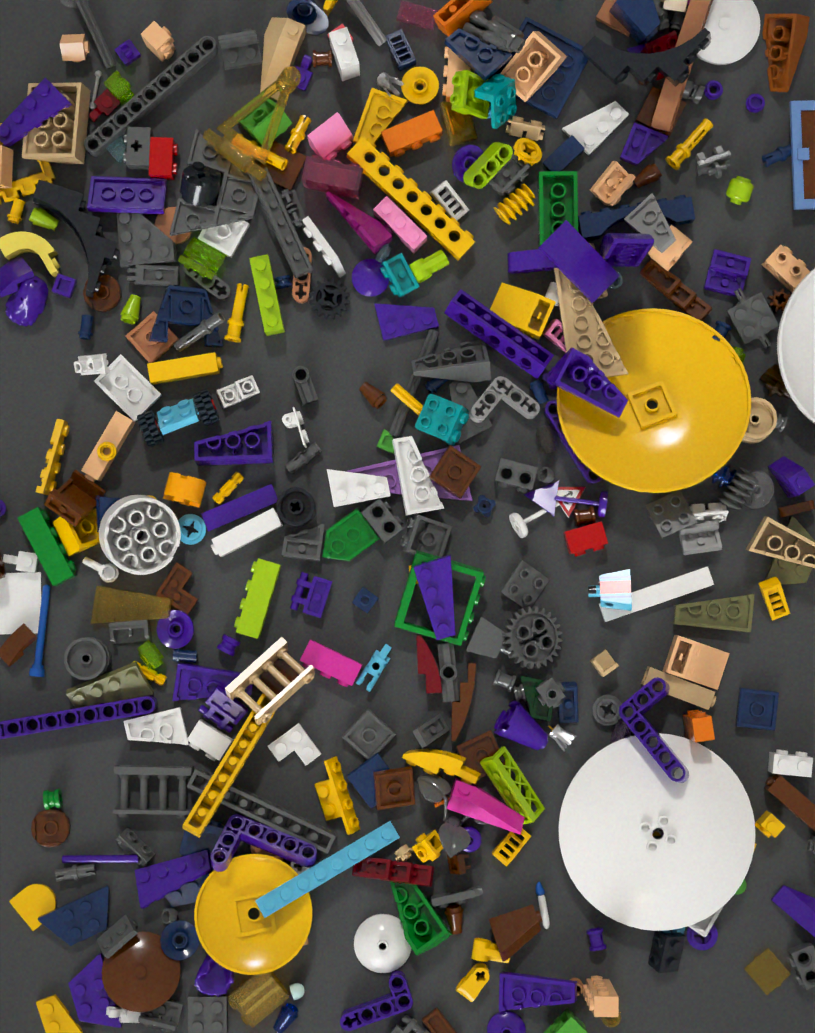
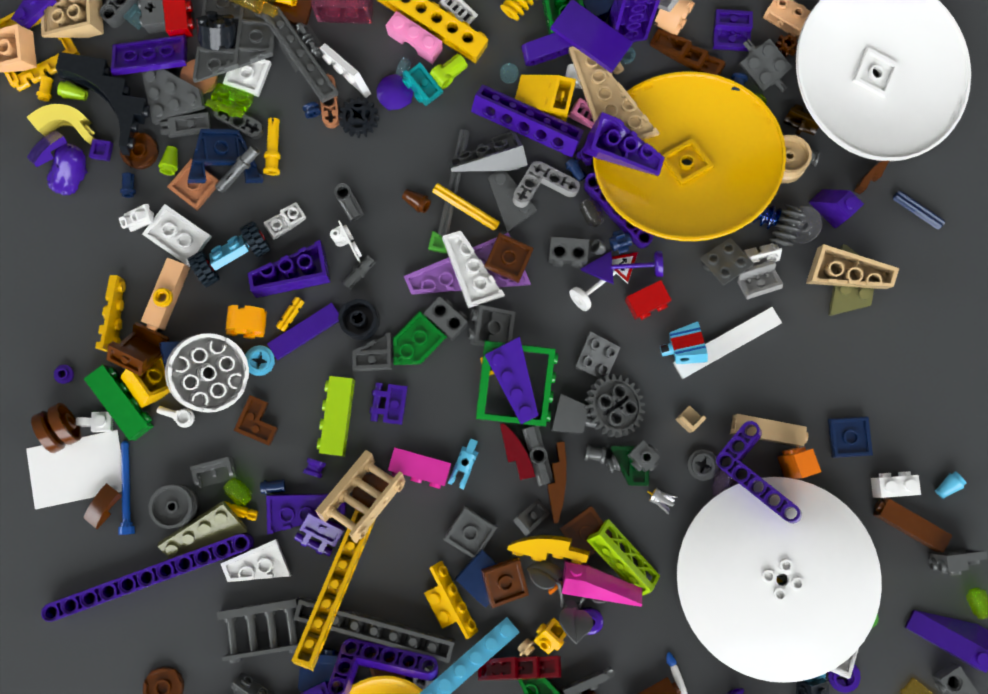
camera: 10 degrees left, 5 degrees down
green wheel [43,789,63,810] -> none
clear yellow wing [91,585,172,624] -> none
yellow brick [147,352,223,385] -> none
dark purple dish [157,610,194,649] -> none
white brick [187,719,234,761] -> none
white brick [211,508,283,557] -> none
lime brick [249,254,285,336] -> none
white plate [268,723,322,766] -> none
magenta wedge [325,191,393,255] -> none
white wing [327,469,391,507] -> none
dark blue brick [352,587,379,614] -> none
dark purple wing [374,303,439,341] -> none
teal bracket [415,394,469,446] -> none
dark blue pin [425,378,449,394] -> none
reddish brown tile [447,853,471,875] -> none
dark blue plate [473,495,496,517] -> none
yellow slope [492,828,531,867] -> none
dark purple cone [494,701,548,750] -> none
dark blue slope [558,681,579,723] -> none
reddish brown bush [574,506,596,526] -> none
light nougat slope [663,635,730,690] -> none
olive wing [673,594,755,632] -> none
yellow brick [755,810,786,838] -> none
yellow slope [758,577,790,621] -> none
reddish brown beam [778,500,815,518] -> none
none -> clear light blue tile [500,63,518,83]
none -> dark blue gear [609,229,632,254]

